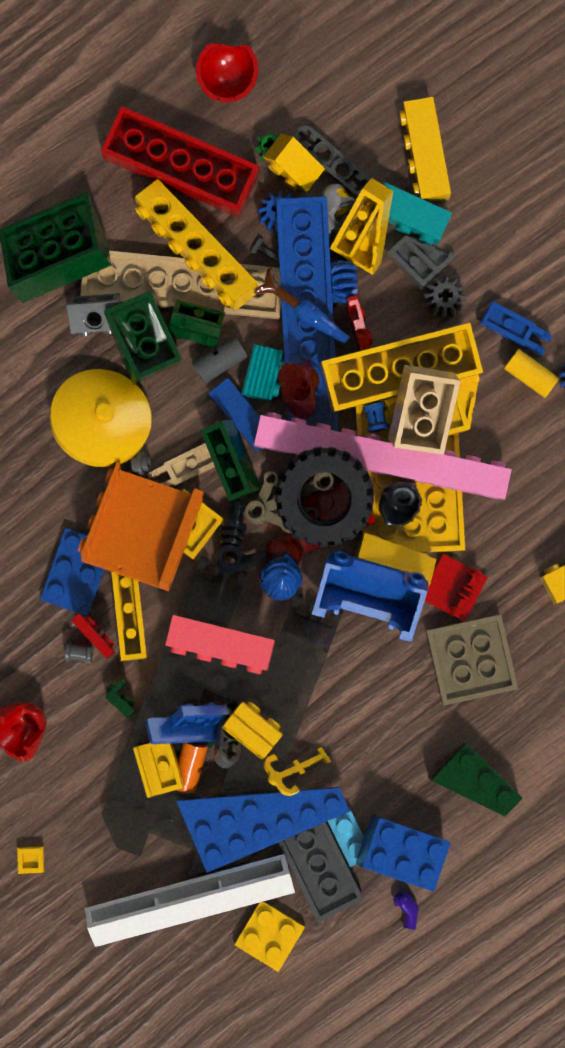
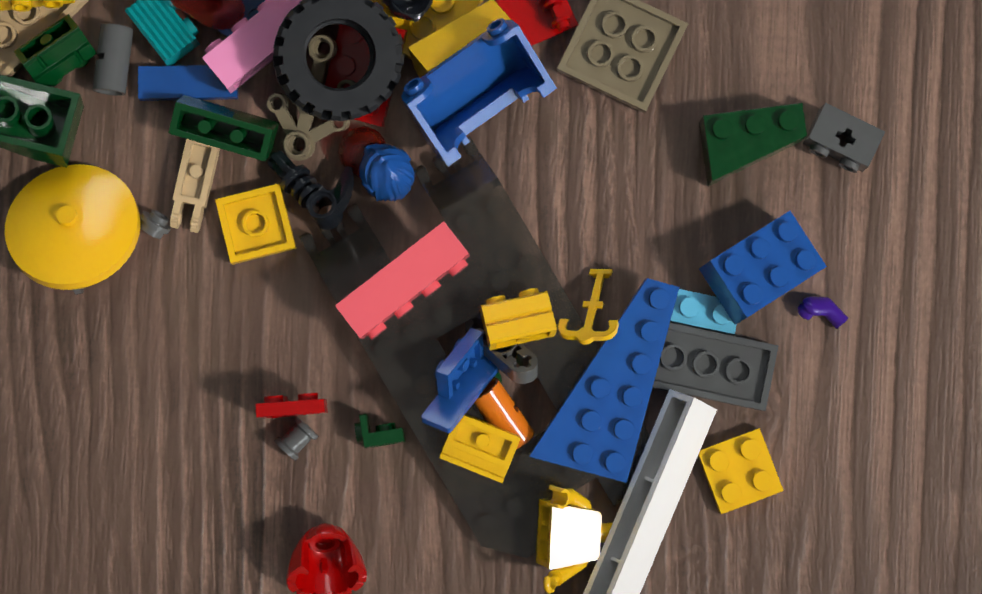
camera: 55 degrees left, 0 degrees up
blue plate [40,528,105,615] -> none
orange panel [78,462,204,592] -> none
yellow brick [111,572,147,662] -> none
none -> torso [536,485,613,594]
none -> dark grey brick [803,103,885,173]

